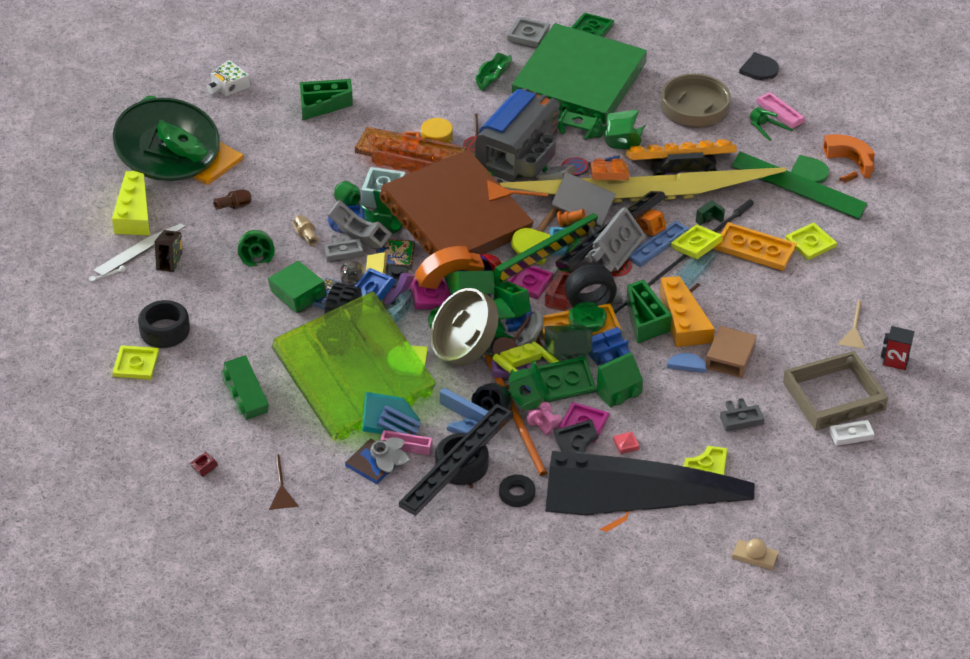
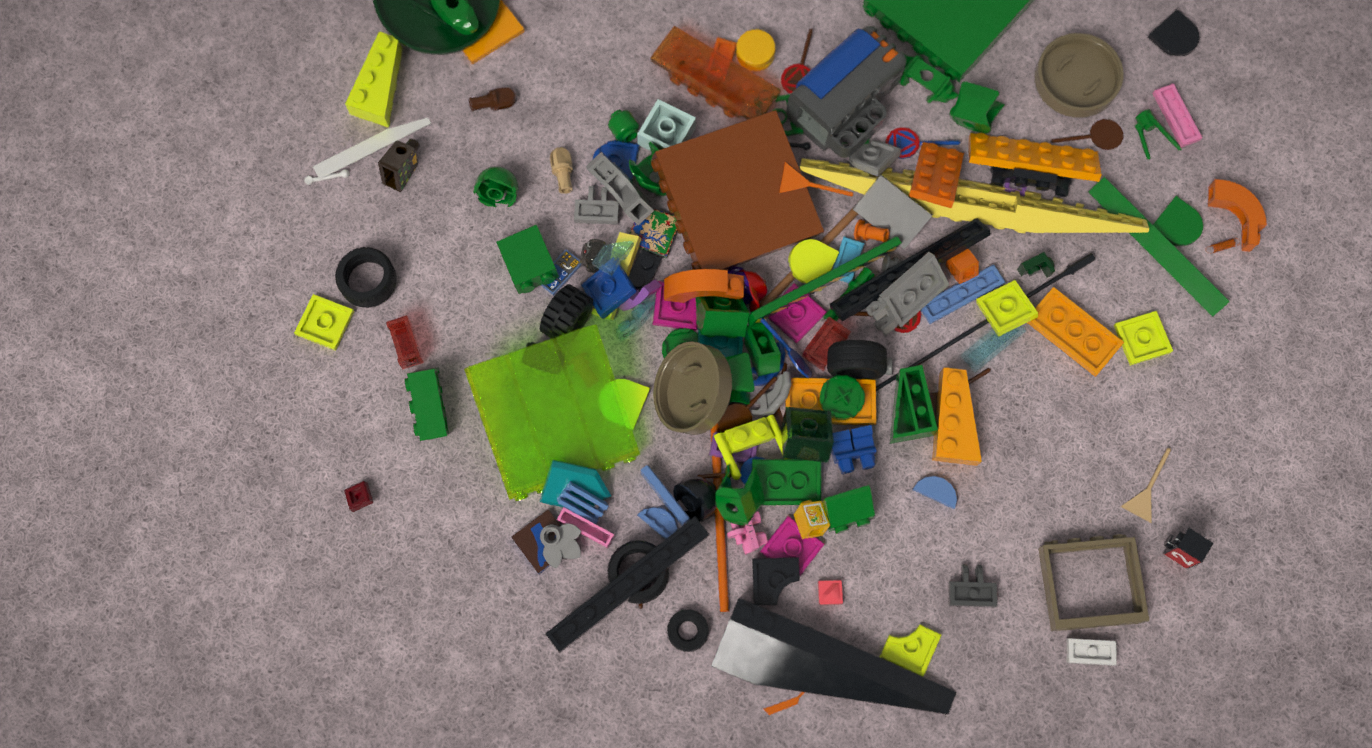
camera: 15 degrees right, 30 degrees up
reddish brown piece [269,454,299,510] -> none
medium nougat brick [706,326,757,378] -> none
none -> clear red panel [386,315,424,370]
none -> clear light blue slope [592,241,634,275]
none -> blue piece [761,318,812,378]
none -> yellow brick [793,500,830,539]
none -> reddish brown piece [1050,119,1123,150]

